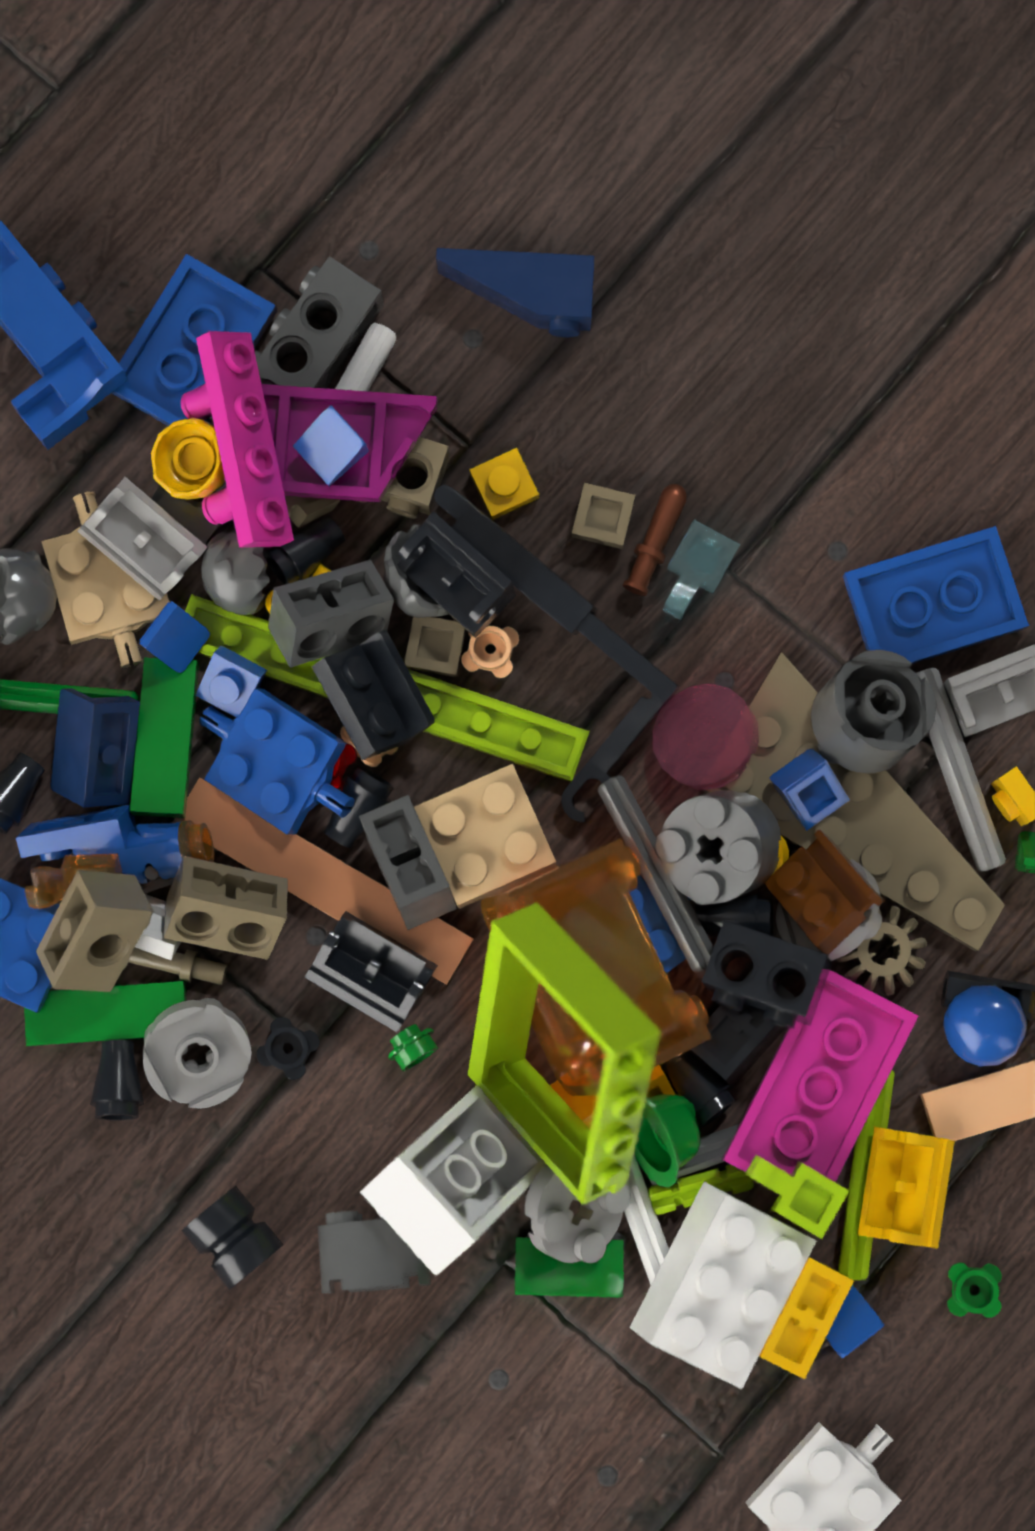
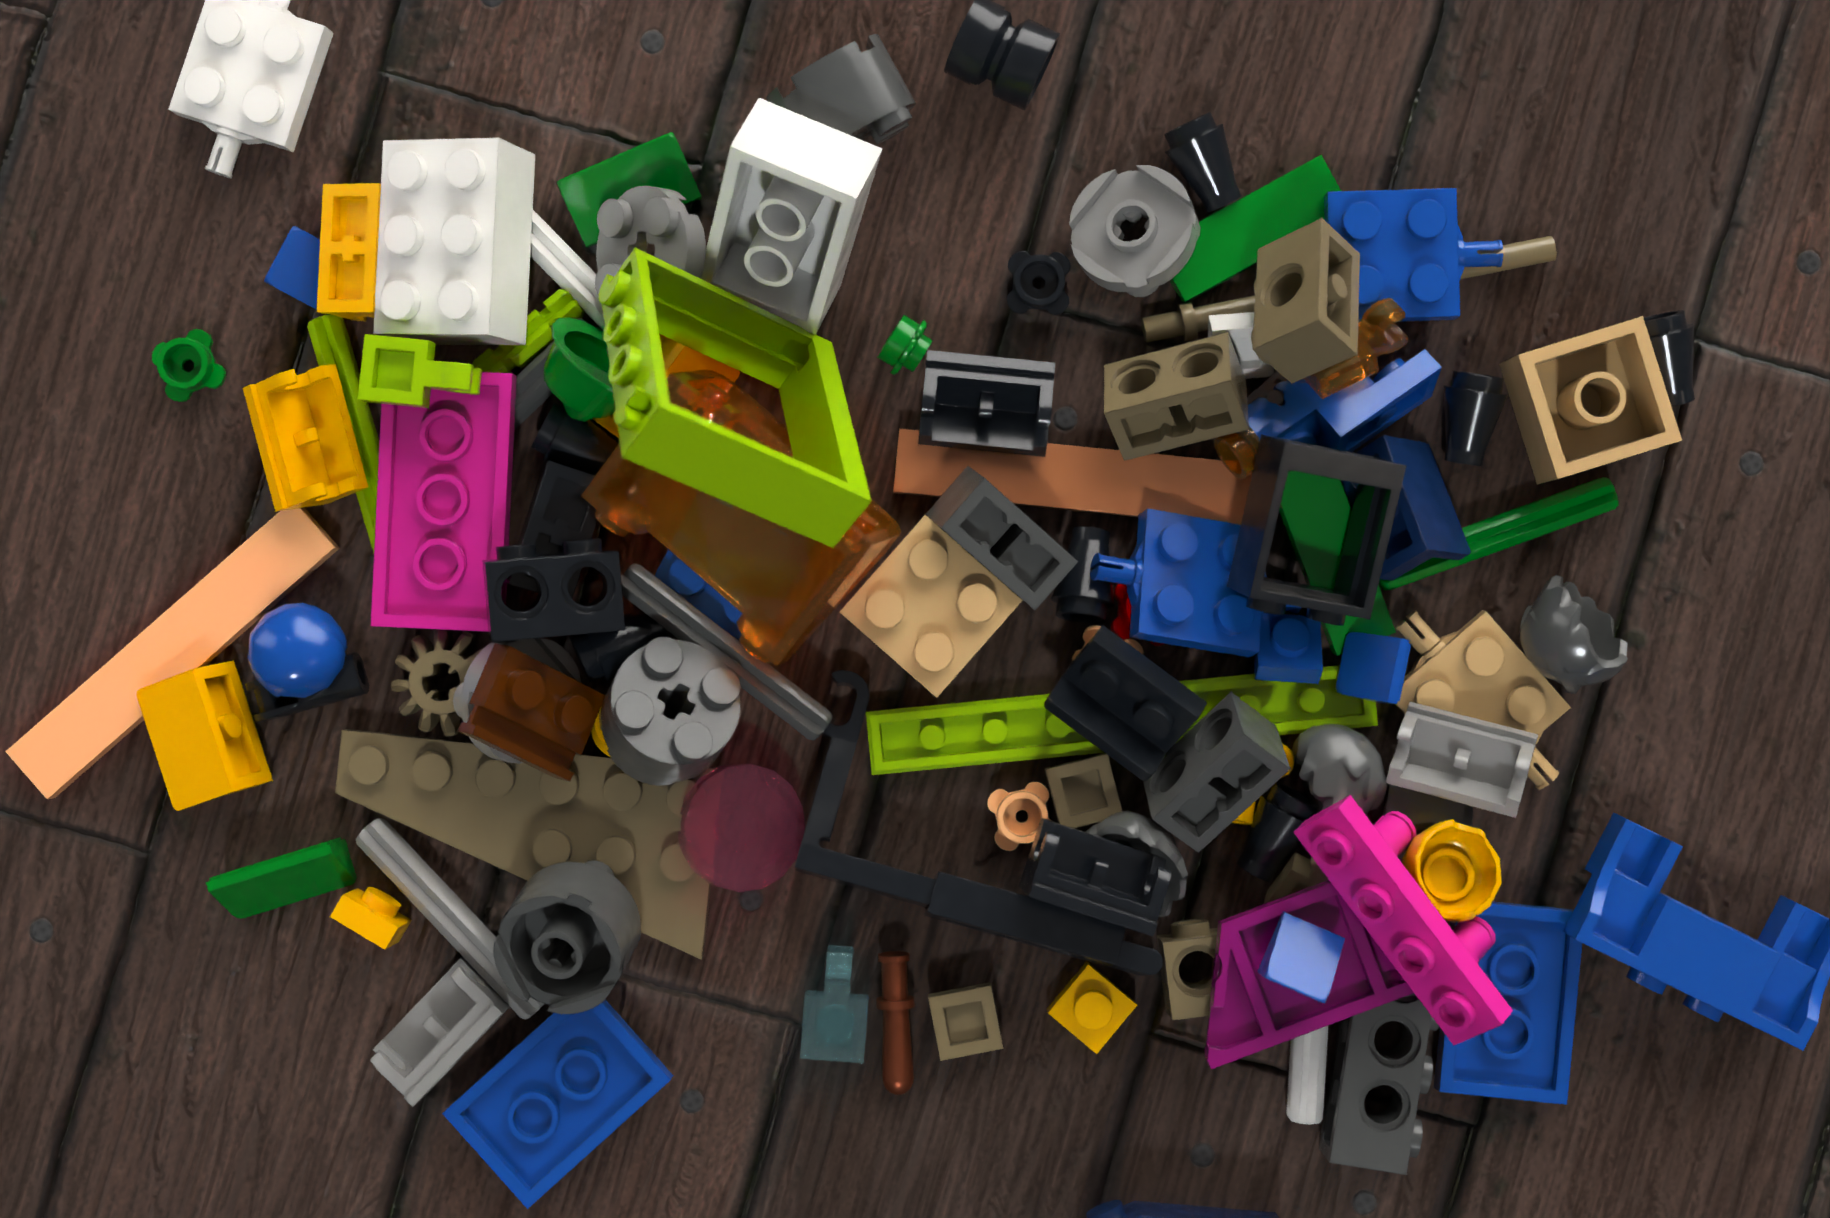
camera: 155 degrees right, 5 degrees up
blue slope [770,749,850,831] -> none
none -> black window [1227,434,1406,626]

